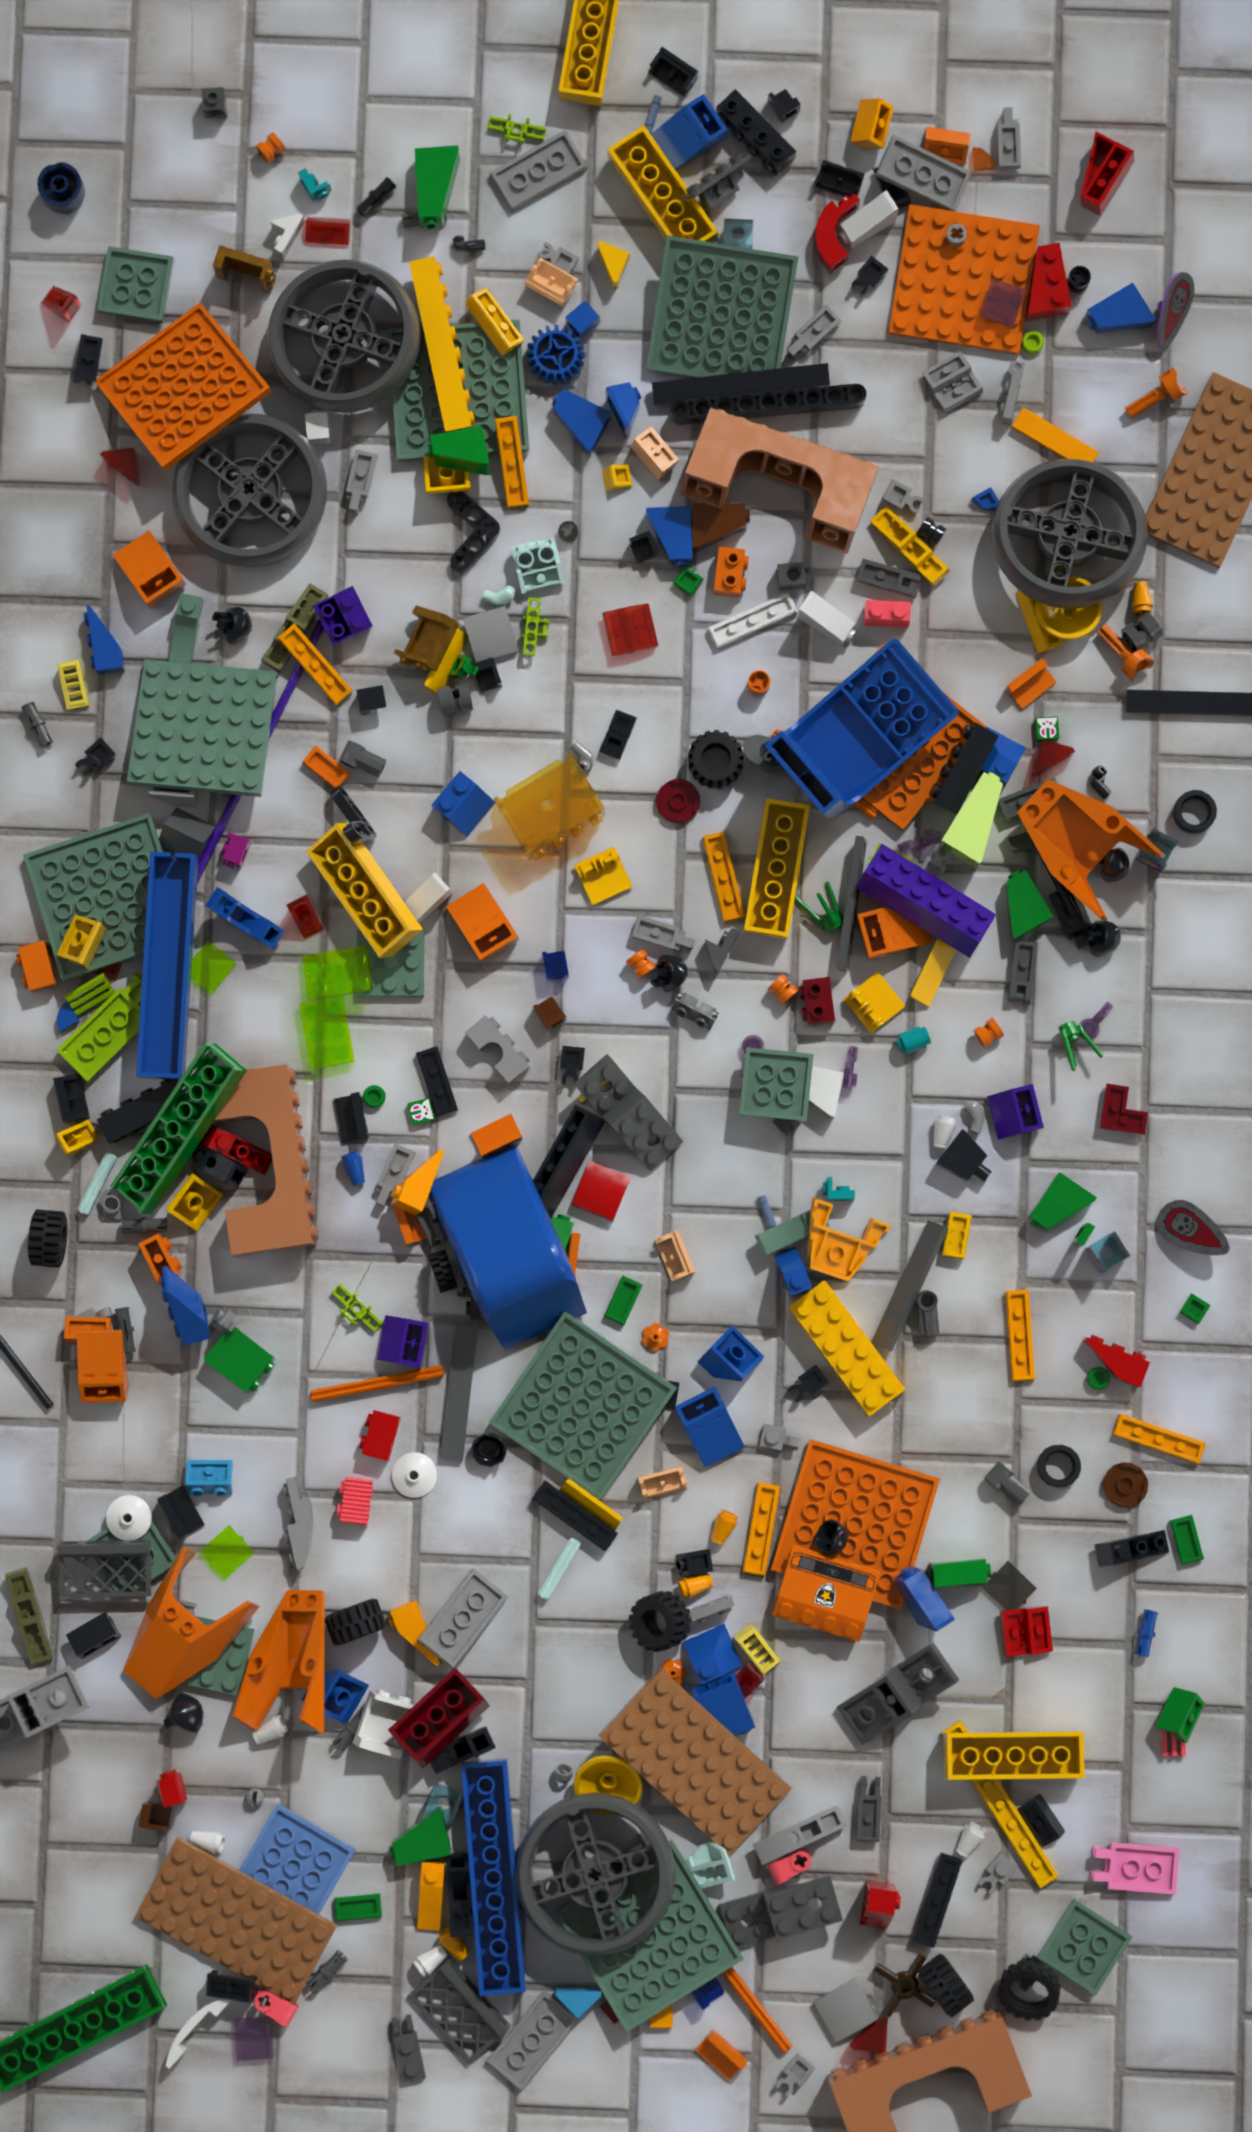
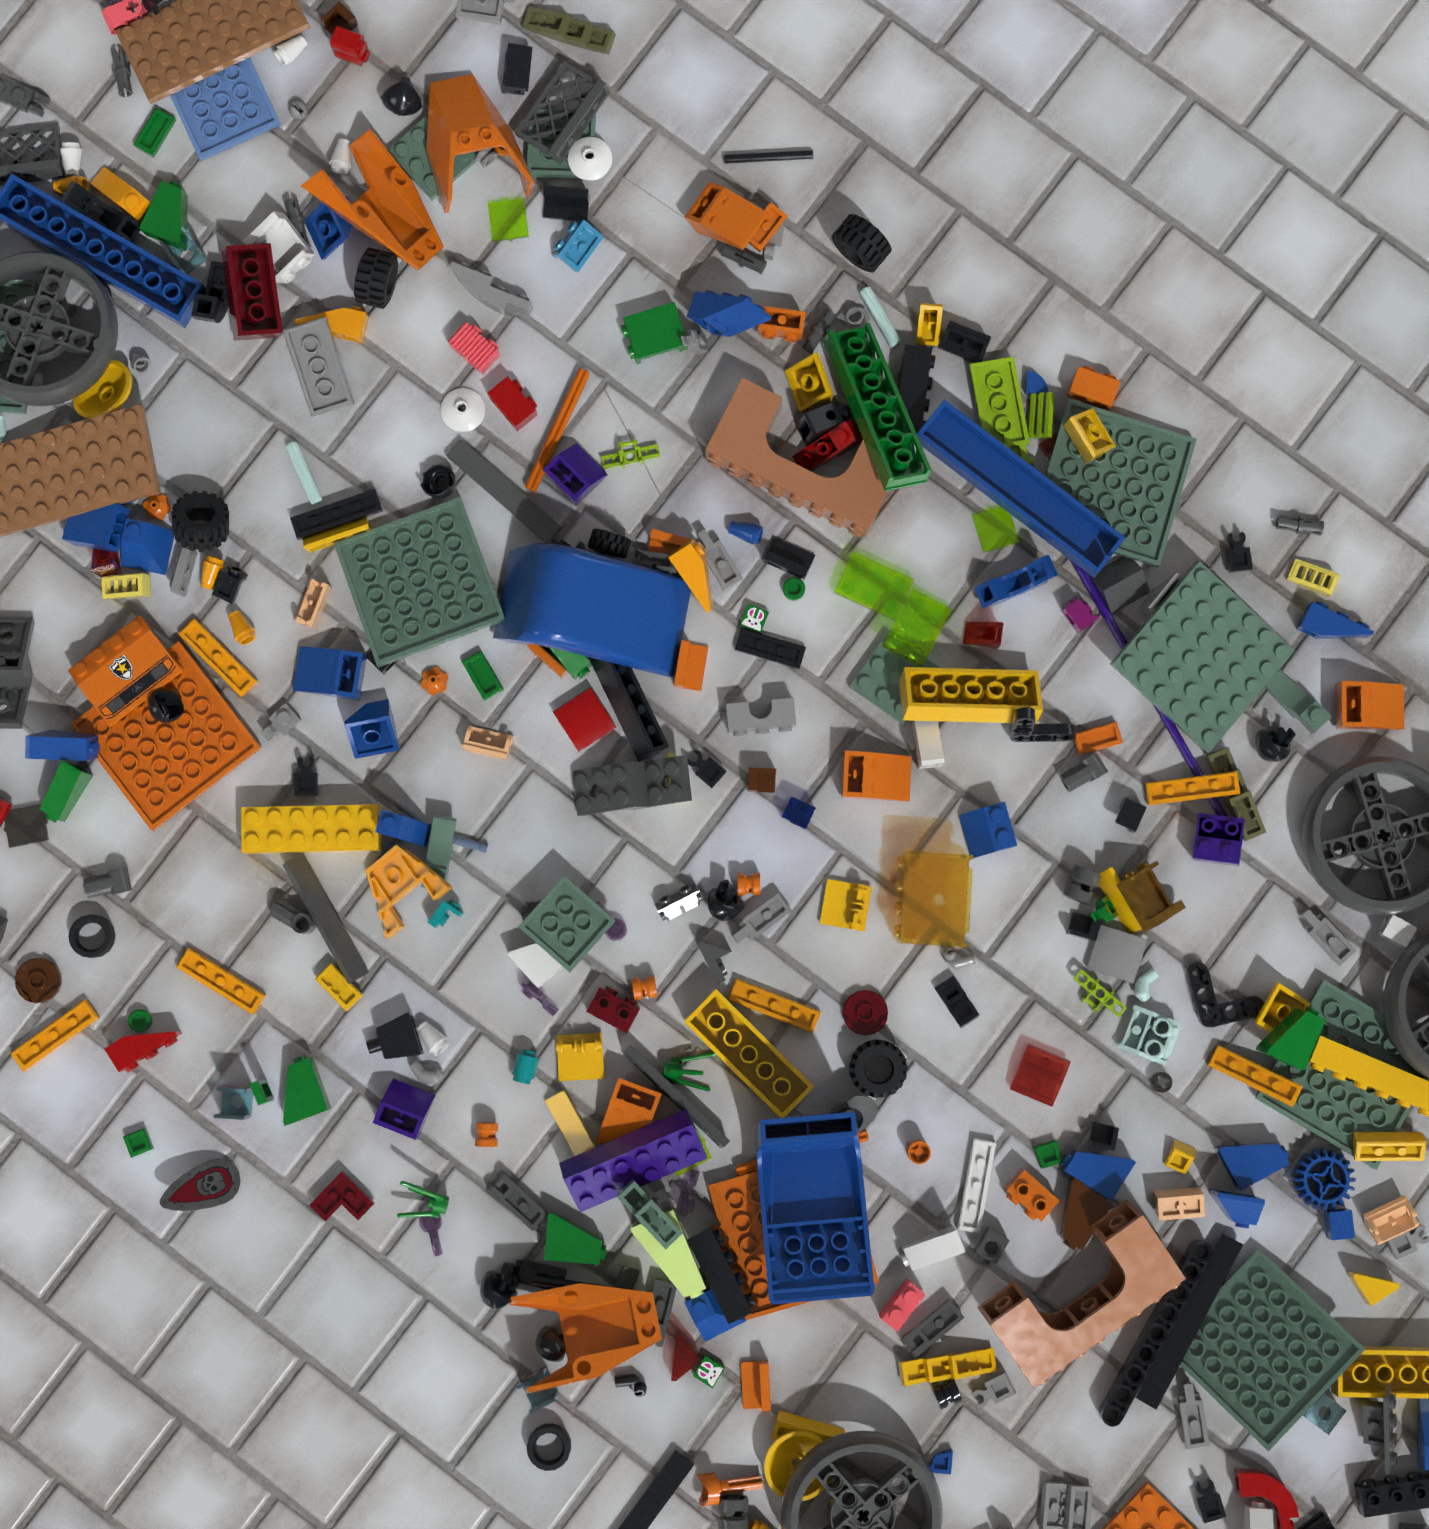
camera: 125 degrees right, 0 degrees up
none -> sand green slope [616,1179,683,1249]

